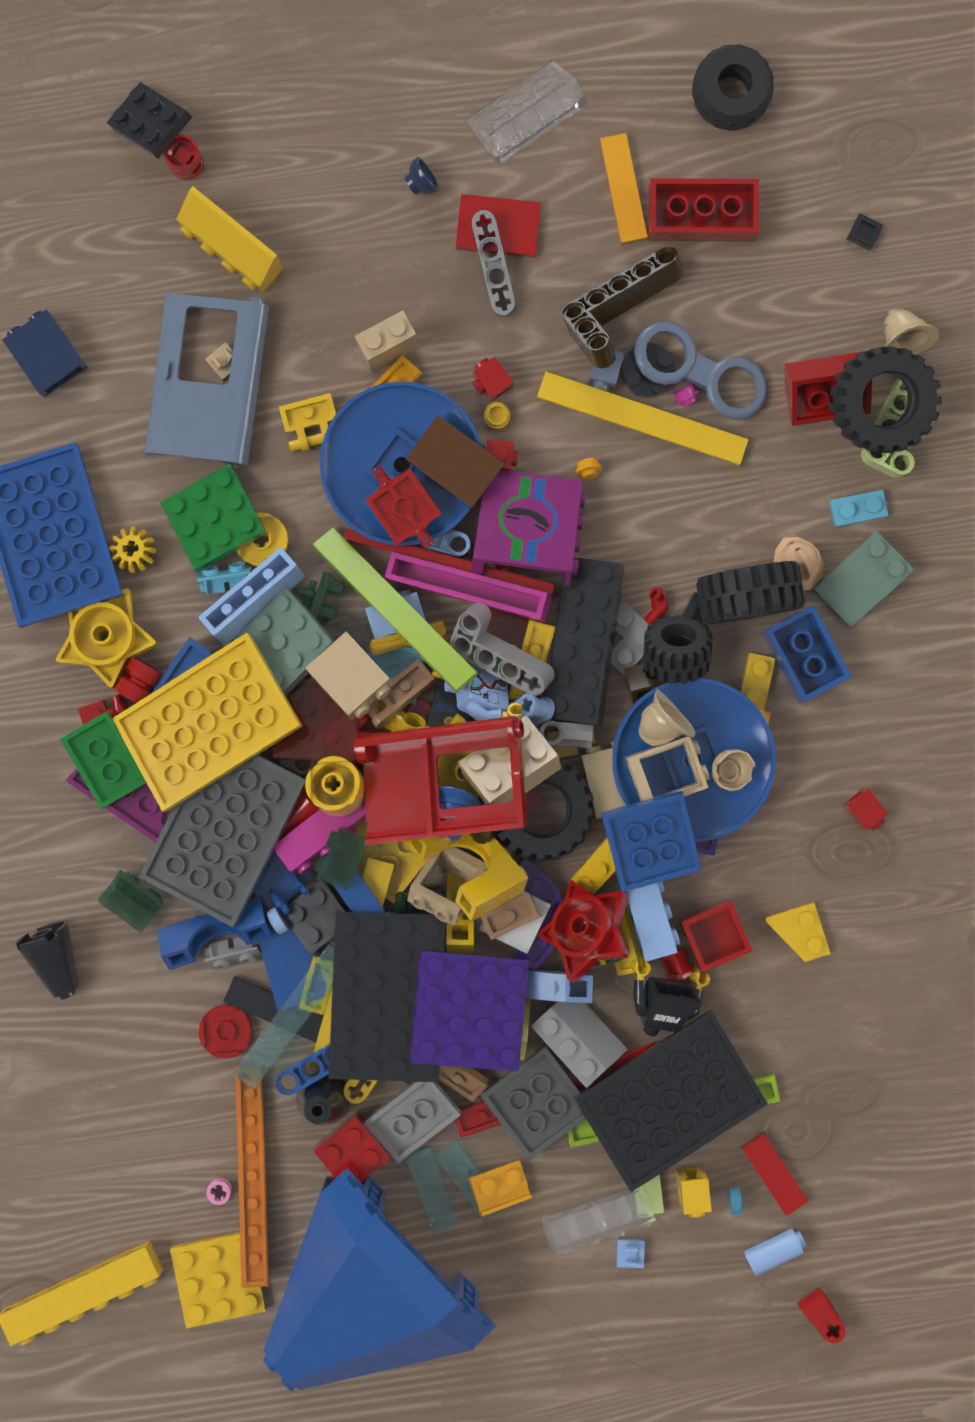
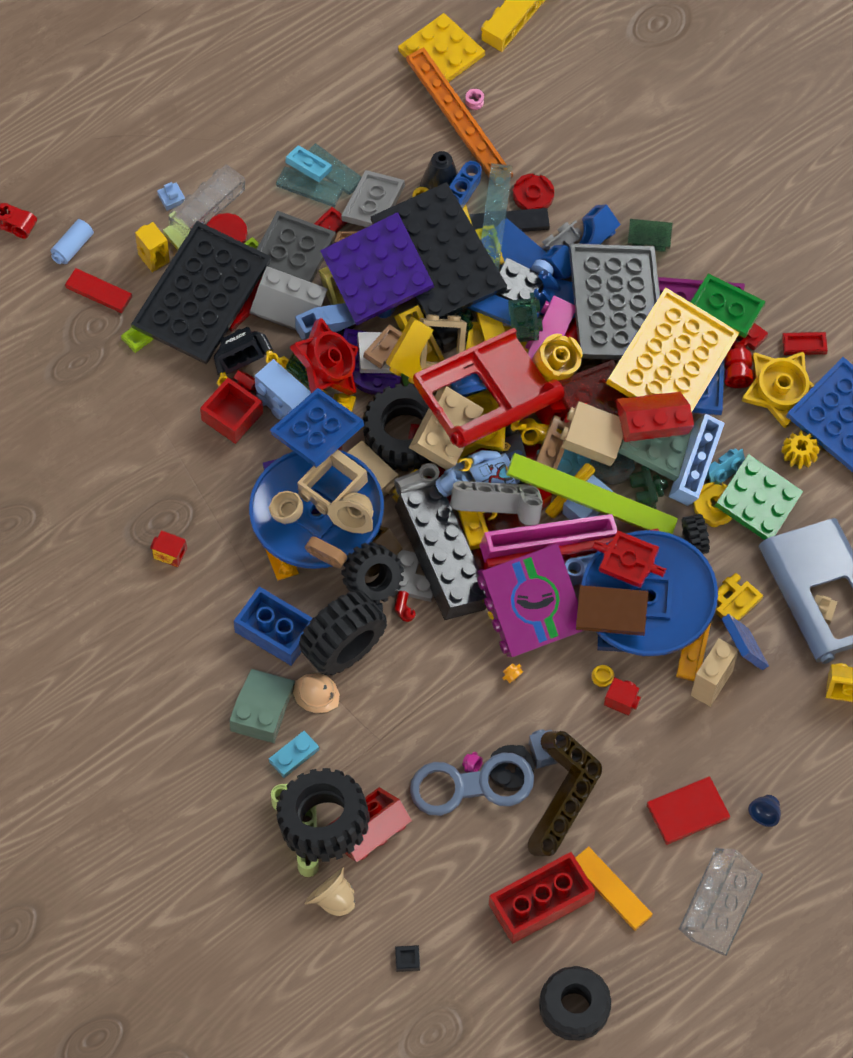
camera: 155 degrees right, 25 degrees down
black cone [15,921,79,1000] -> none
blue piece [263,1168,496,1391] -> none
red piece [313,1111,391,1182] -> none
light orange plate [468,1160,532,1216] -> none
light grey beam [472,210,515,316] -> none
red brick [486,439,518,471] -> none
yellow tile [537,371,749,466] -> none
dark azure tile [728,1187,742,1215] -> none
yellow plate [739,653,776,710] -> none
yellow wing [764,902,831,962] -> none
none -> red tile [207,213,248,243]
none -> medium azure plate [285,145,332,182]
none -> medium nougat beam [305,537,347,568]
none -> red slope [616,391,694,442]
none -> black tyre [682,514,710,554]
none -> blue tile [722,614,769,670]
none -> red tile [782,332,828,355]

